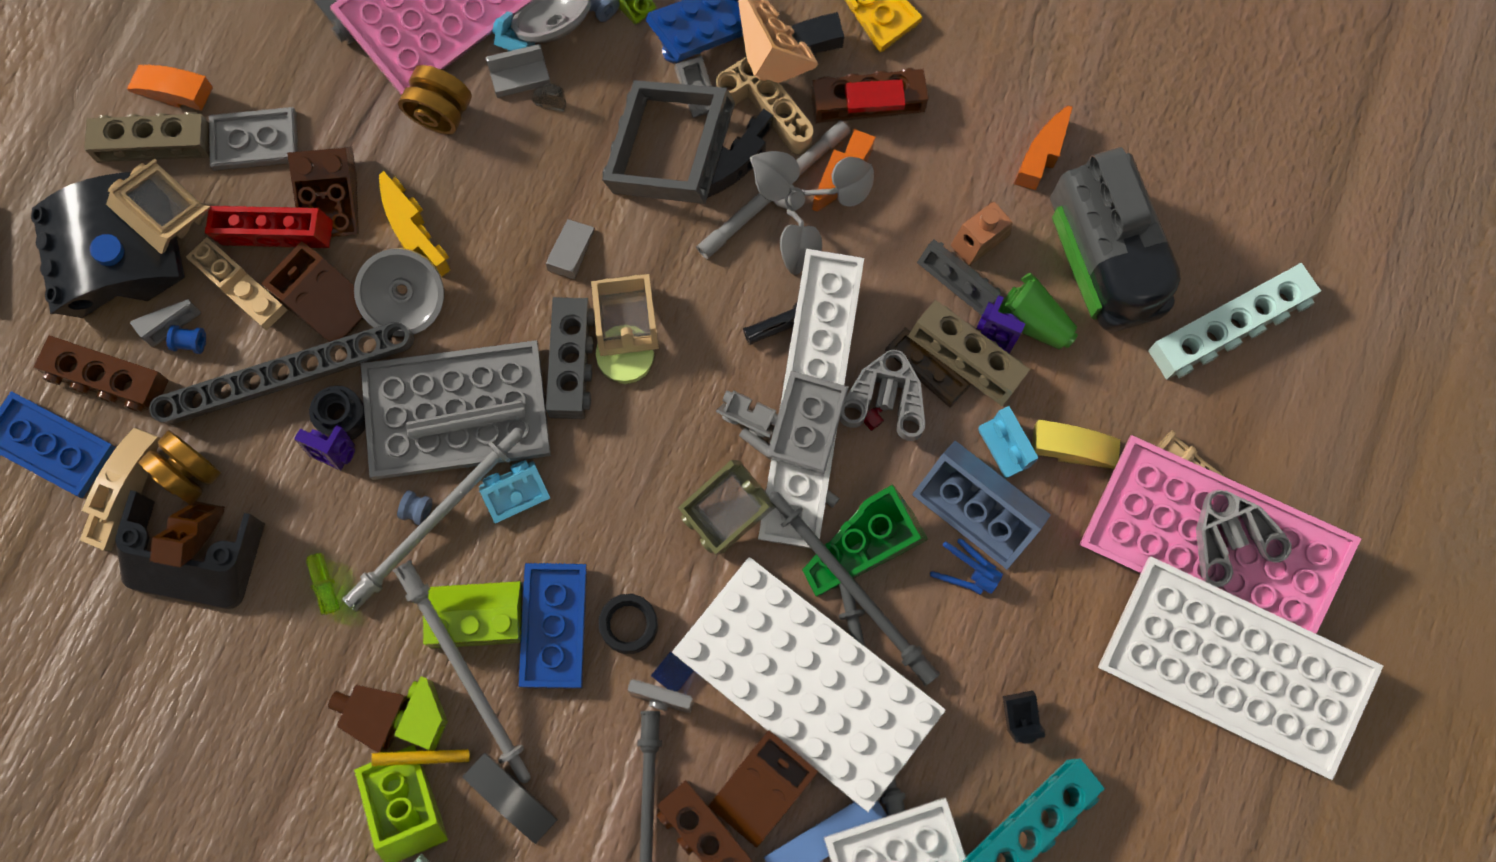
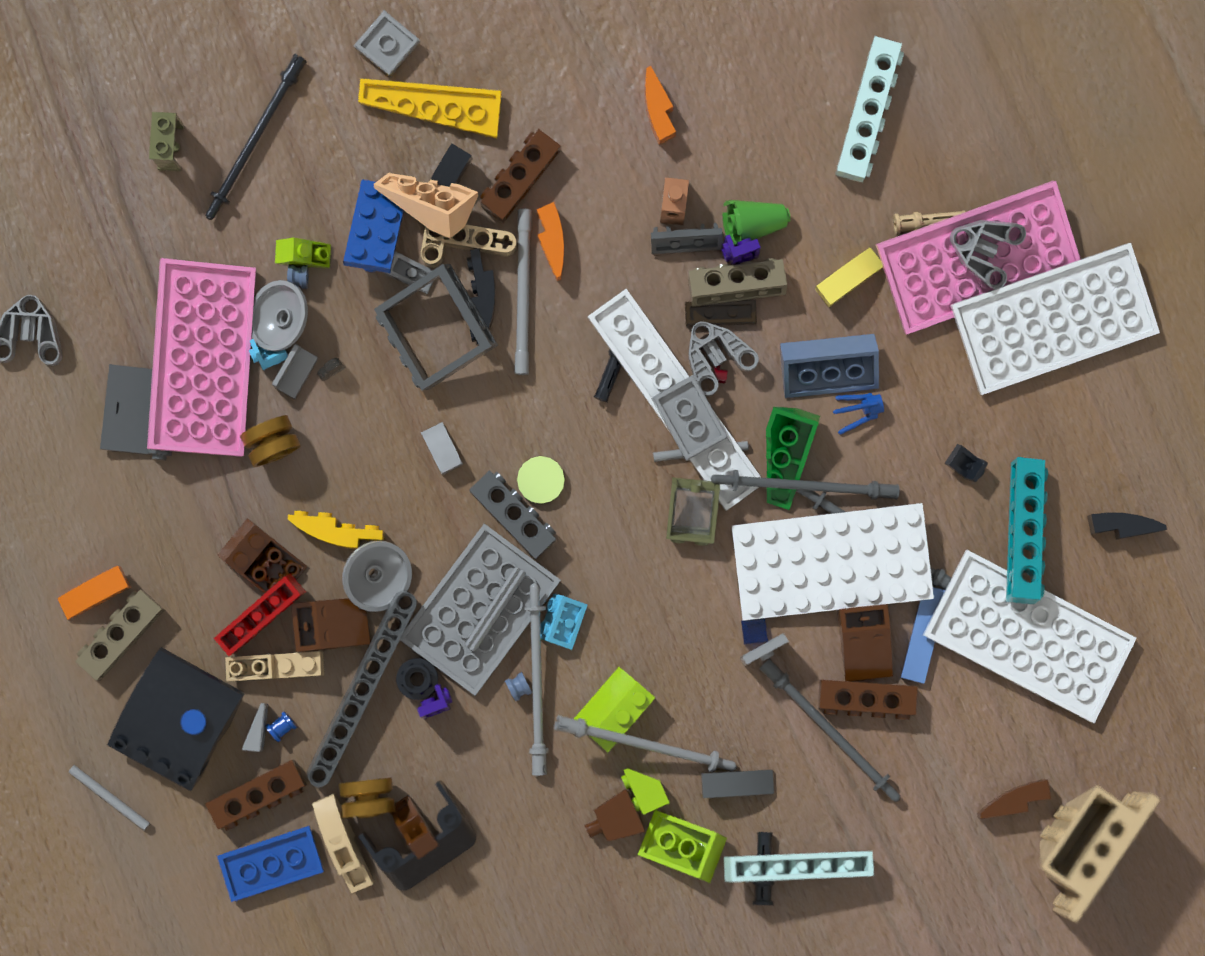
camera: 45 degrees left, 10 degrees up
tan window [106,159,210,254] -> none
light grey tile [209,107,298,171] -> none
clear neon green axle [306,553,340,615] -> none
yellow bar [371,749,470,766] -> none
blue plate [519,563,587,689] -> none
window [591,274,659,356] -> none
black tyre [599,594,658,654] -> none
light grey hinge [716,390,778,438] -> none
light grey plant [750,151,874,275] -> none
red tile [845,79,905,113] -> none
medium azure bracket [978,406,1039,478] -> none
piece [1050,147,1181,332] -> none

